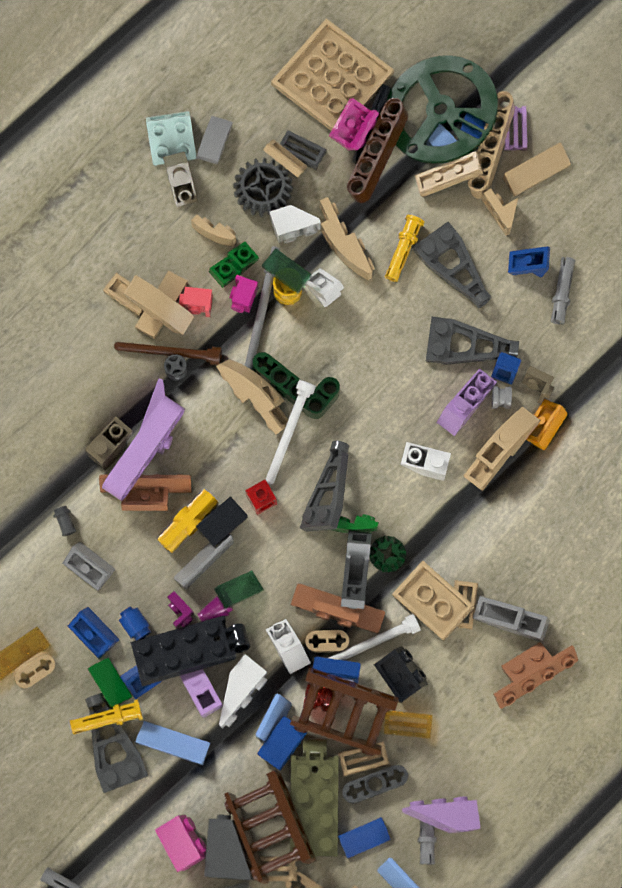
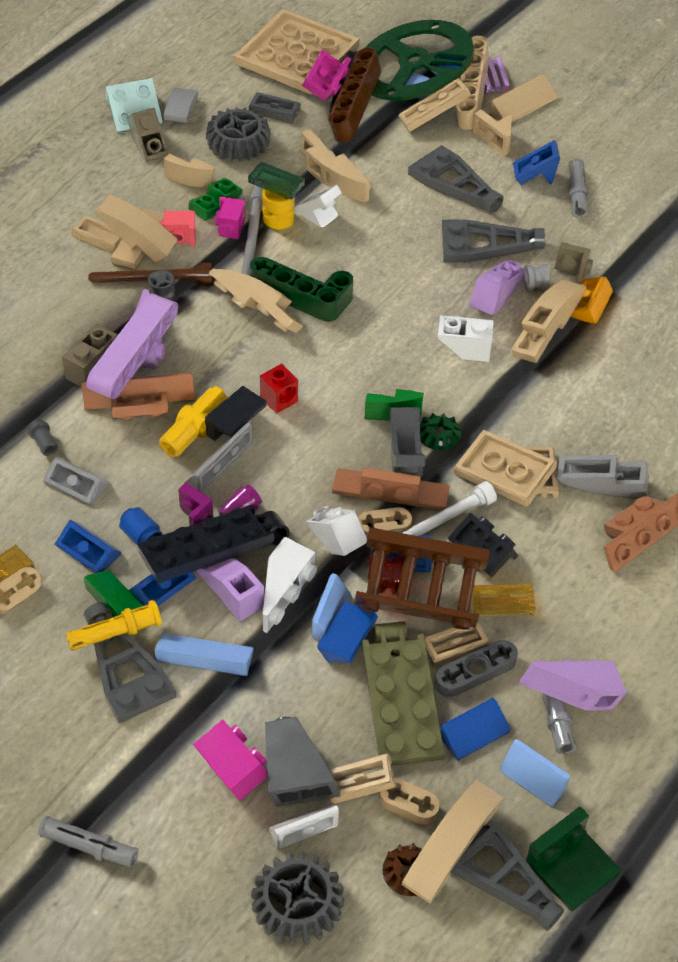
camera: 10 degrees left, 25 degrees down
clear green tile [214,570,264,609] -> none
reddish brown fence [224,770,317,884] -> none
tan tile [263,140,307,177] -> none
white piece [265,379,316,485] -> none
white slope [270,205,320,243] -> none
dark grey plate [300,440,350,532] -> none
yellow pin [384,215,425,282] -> none
blue slope [491,352,521,385] -> none

